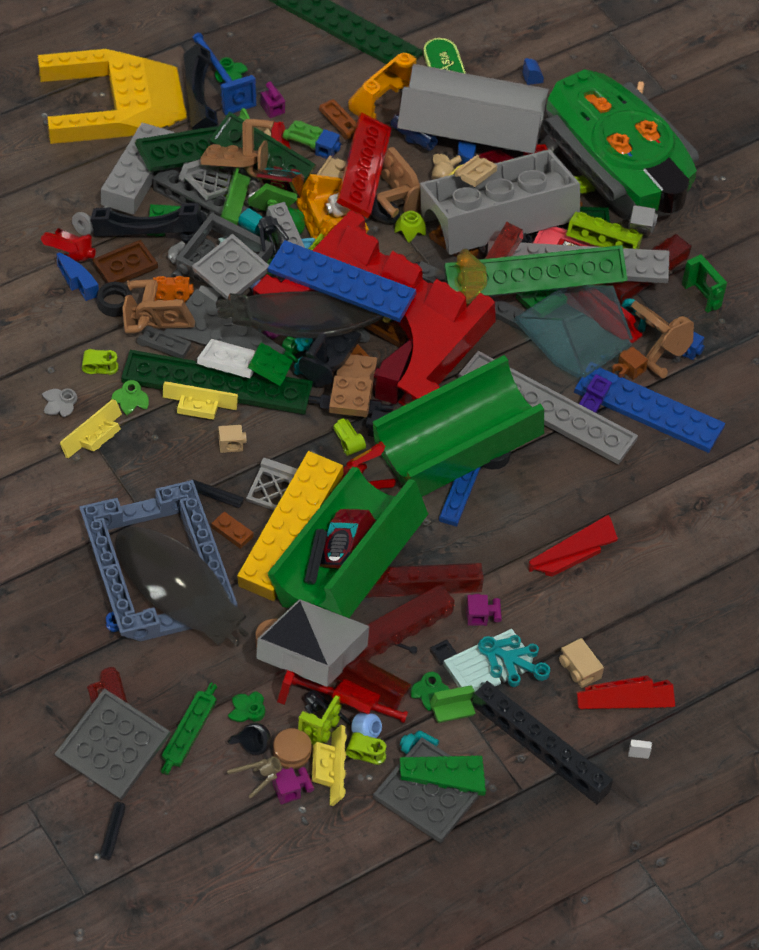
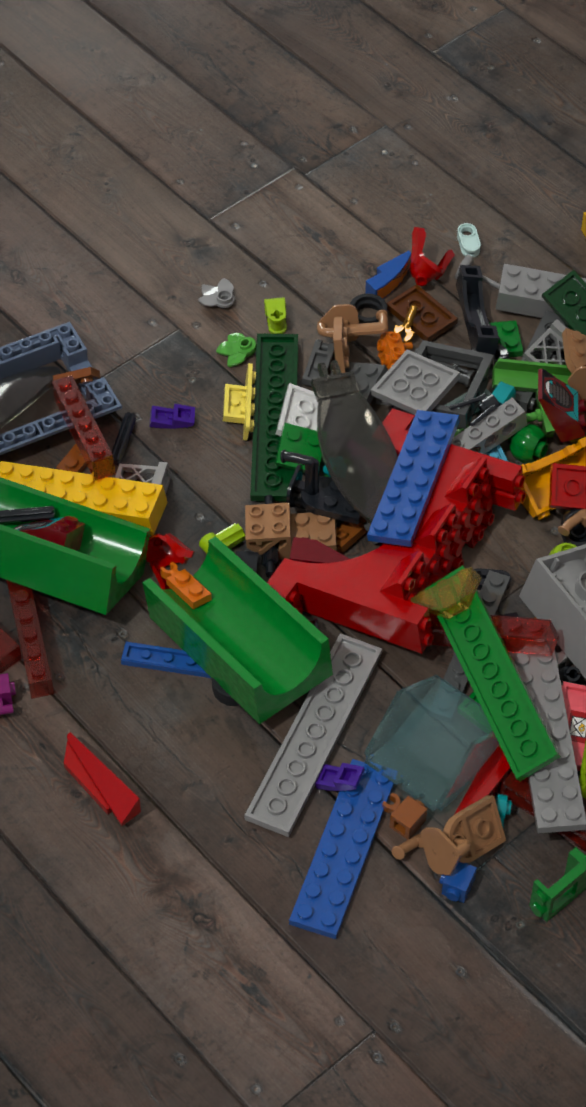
camera: 85 degrees right, 0 degrees up
light yellow bracket [60,399,122,458] -> none
tan brick [218,425,247,453] -> none
none -> clear red brick [52,375,116,480]
none -> dark orange plate [53,367,101,389]
none -> dark purple slope [149,404,195,429]
none -> orange plate [160,562,211,609]
none -> pearl gold bar [393,305,418,343]
none -> light aqua piece [457,223,481,258]

